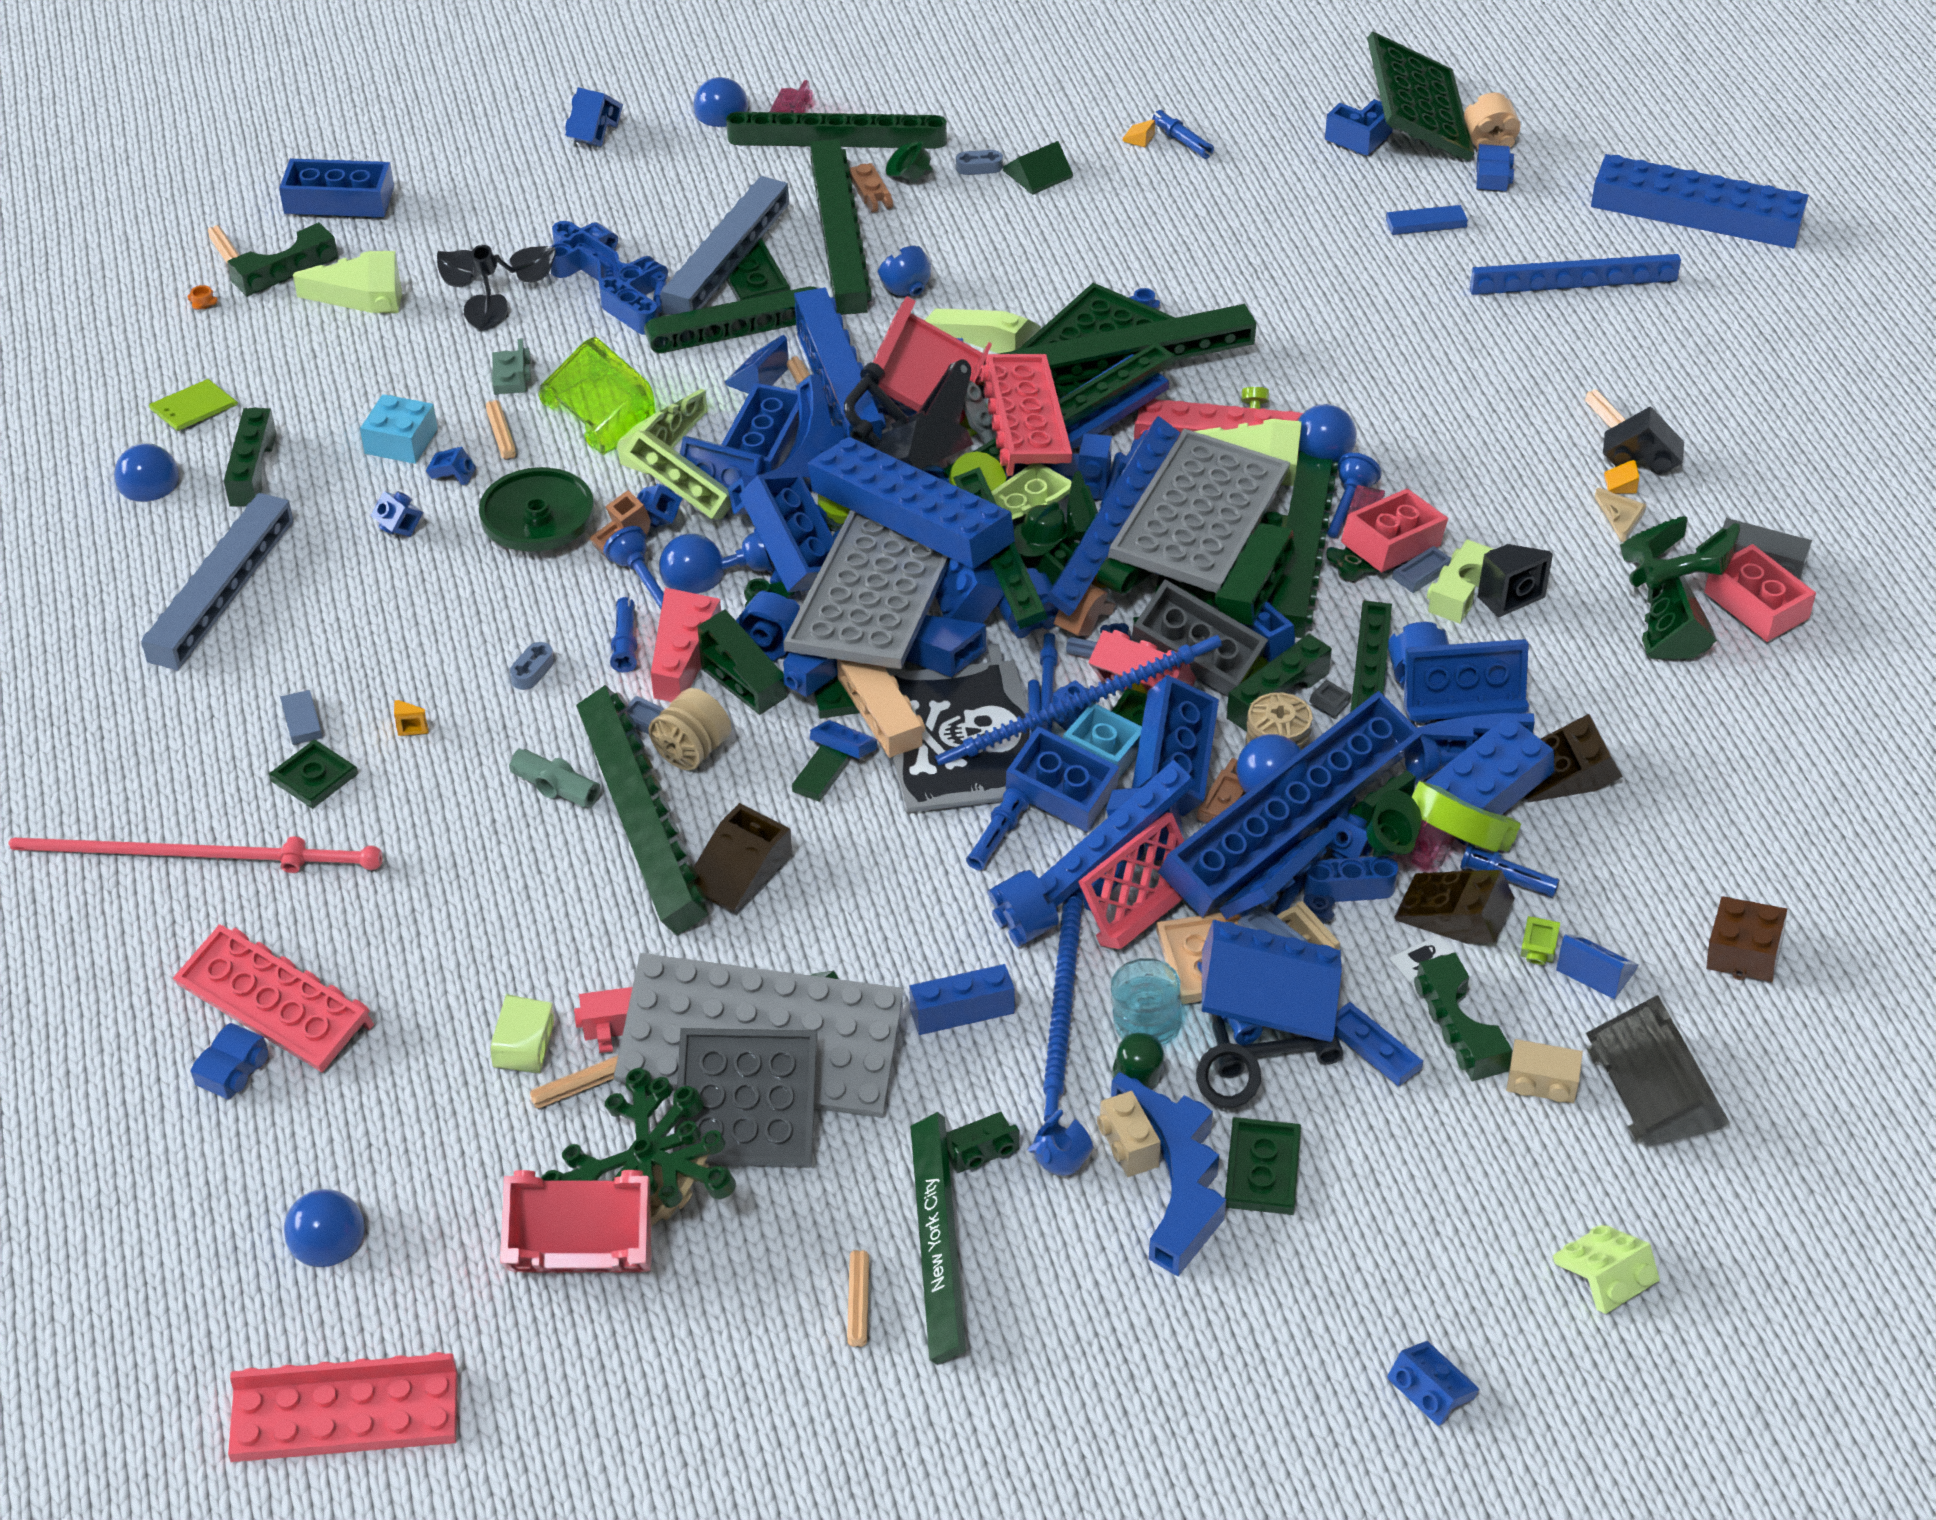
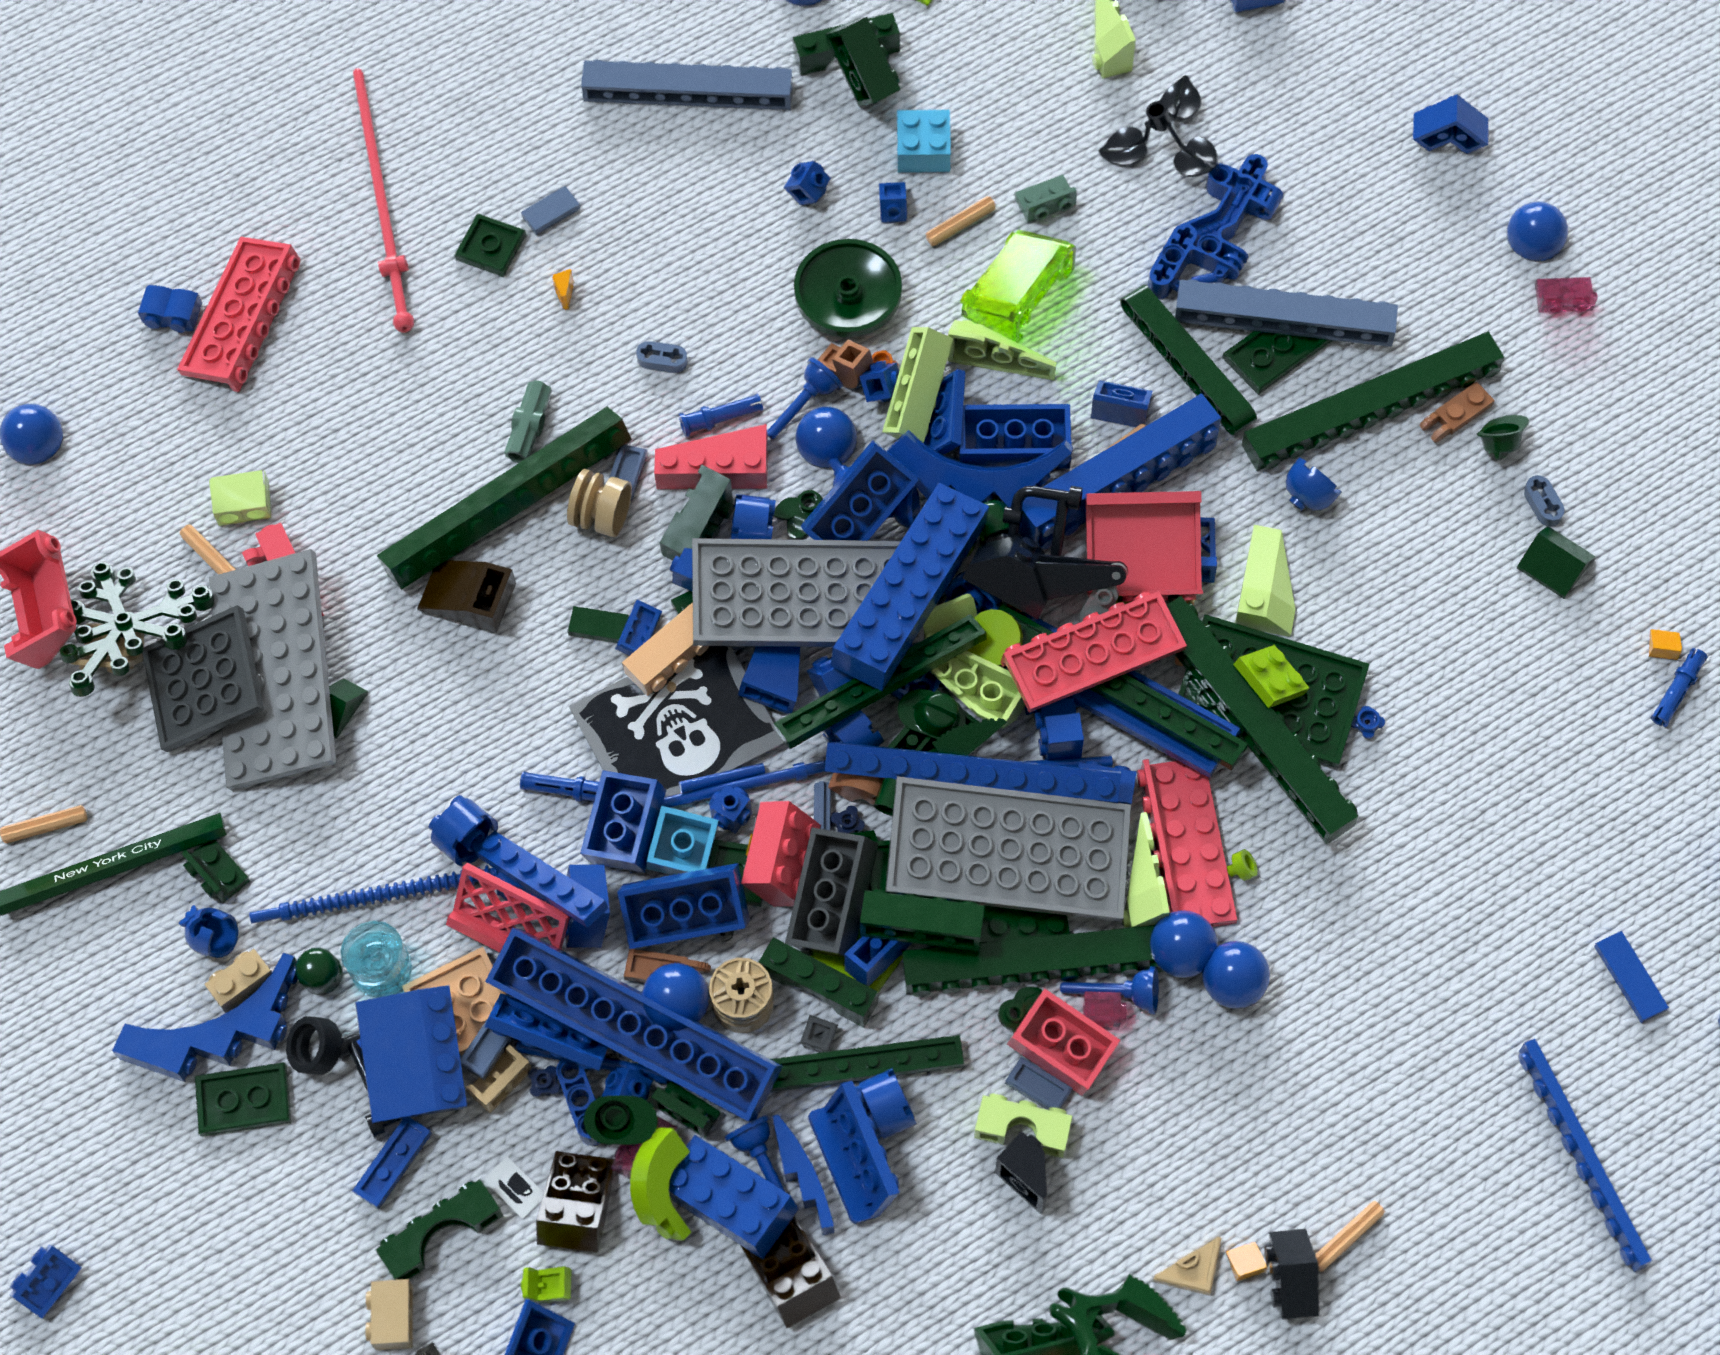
camera: 75 degrees right, 20 degrees up
dark green beam [726,112,947,149] -> none
blue brick [909,964,1015,1035] -> none
blue hose [935,635,1222,765] -> none
blue pin [1460,843,1560,898] -> none
none -> dark green brick [825,17,901,106]
none -> blue piece [1202,941,1270,1009]
none -> lime plate [1233,645,1309,708]

